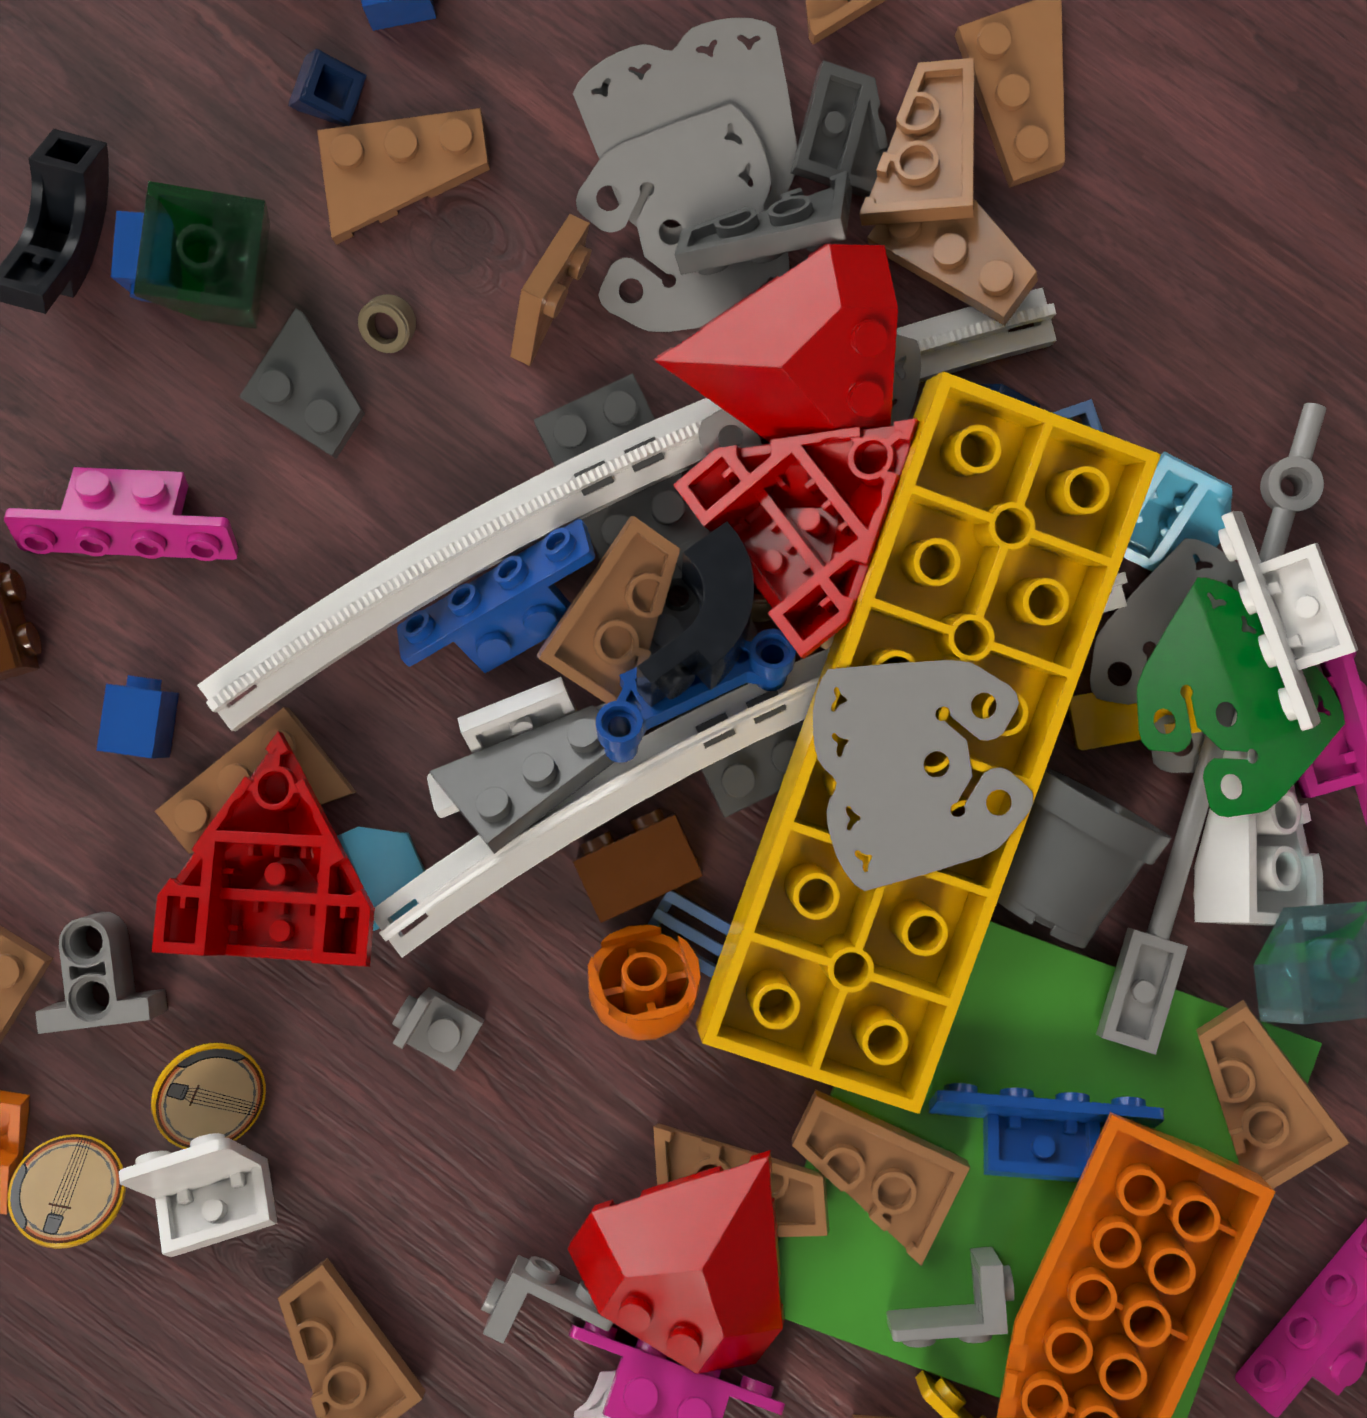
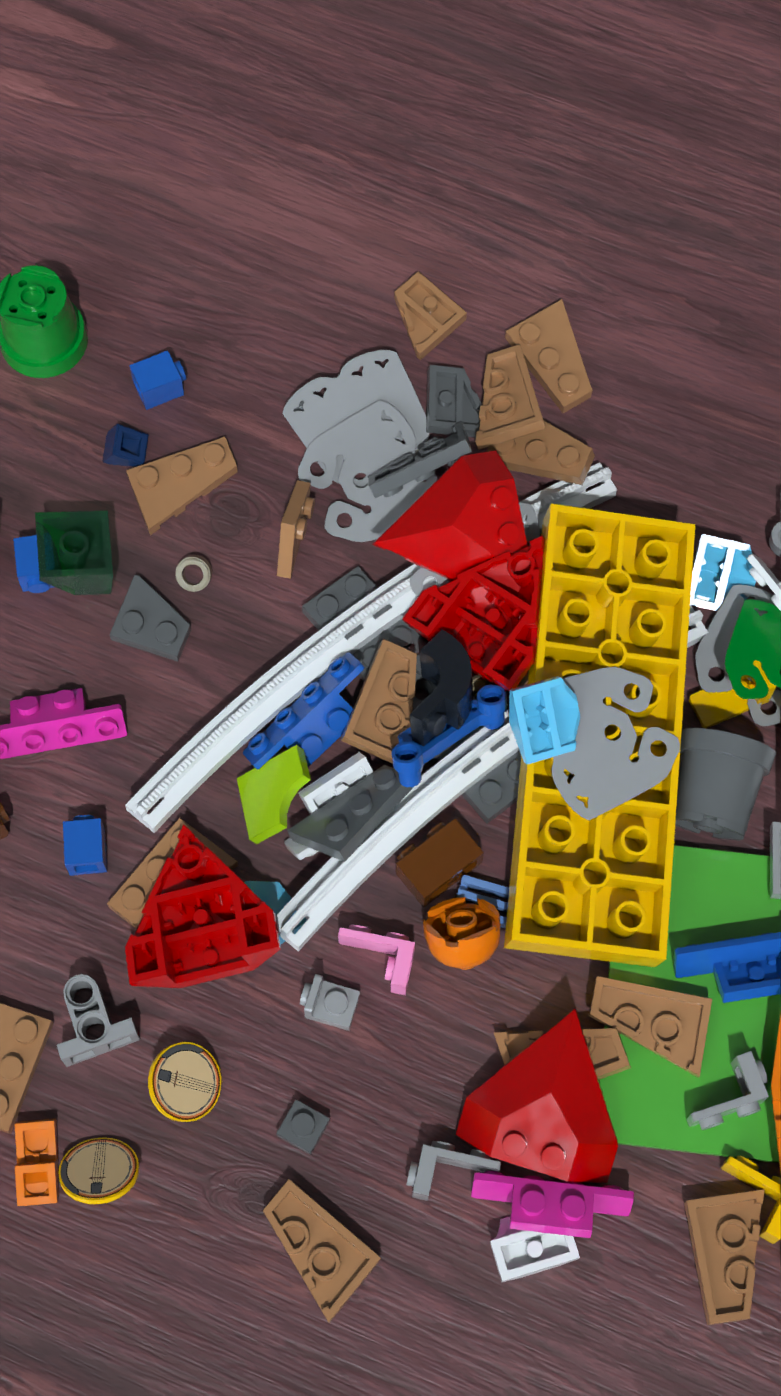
camera: 15 degrees left, 20 degrees down
white bracket [119,1133,278,1257] -> none
none -> lime tile [237,745,311,844]
none -> dark grey plate [276,1100,330,1155]
none -> bright pink bracket [338,925,415,995]
none -> medium azure slope [509,676,580,764]

